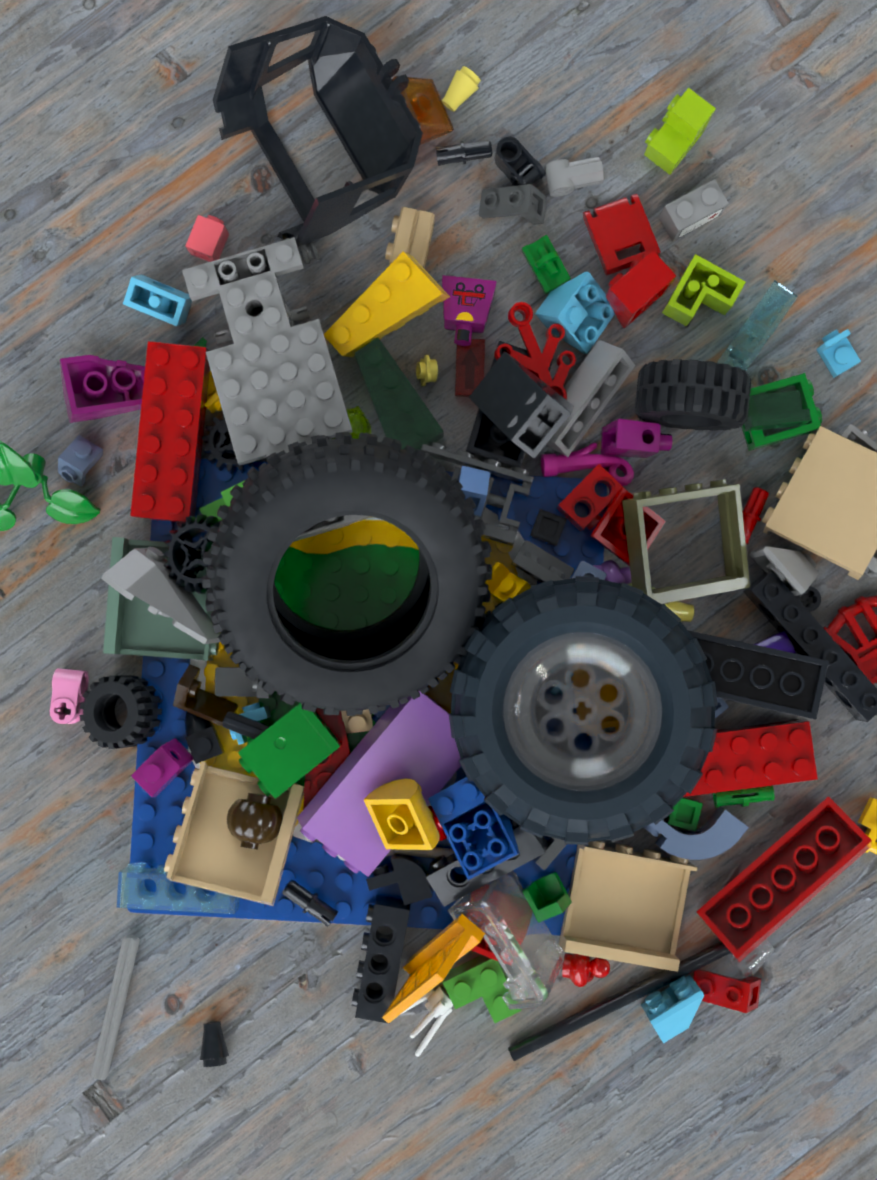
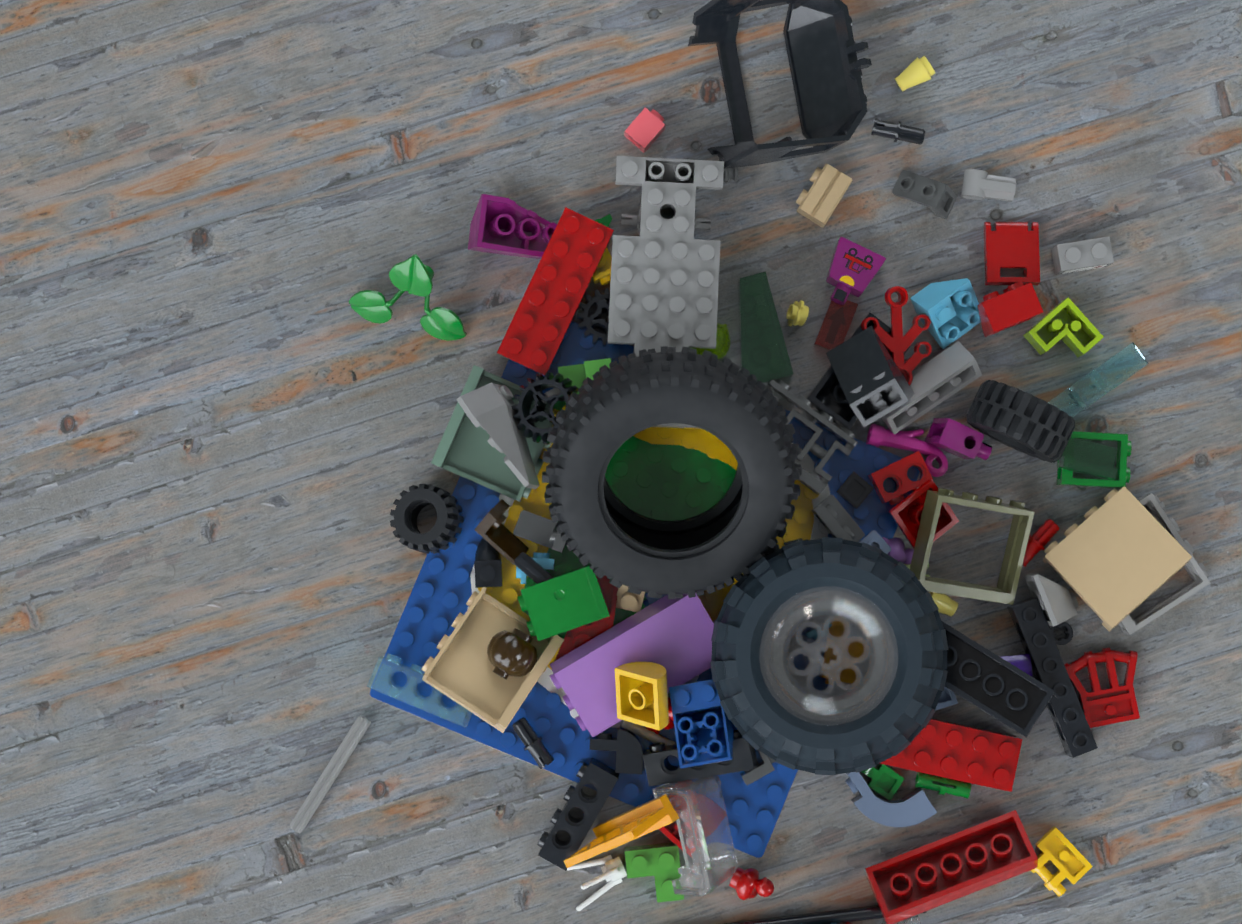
camera: 15 degrees right, 0 degrees up
bright pink piece [50,668,89,724] -> none
sand blue bracket [58,435,103,487] -> none
medium azure brick [123,274,192,326] -> none
magenta torso [131,738,194,797] -> none
black cone [200,1021,229,1067] -> none
yellow wedge [324,251,450,357] -> none
clear orange slope [392,76,454,145] -> none
medium blue panel [458,466,490,516] -> none
yellow bracket [485,562,531,603] -> none
black piece [494,136,546,186] -> none
green hips [521,235,571,295] -> none
green panel [523,872,572,923] -> none
tan panel [559,841,697,972] -> none
lime brick [644,87,716,175] -> none
medium azure bracket [816,329,861,378] -> none

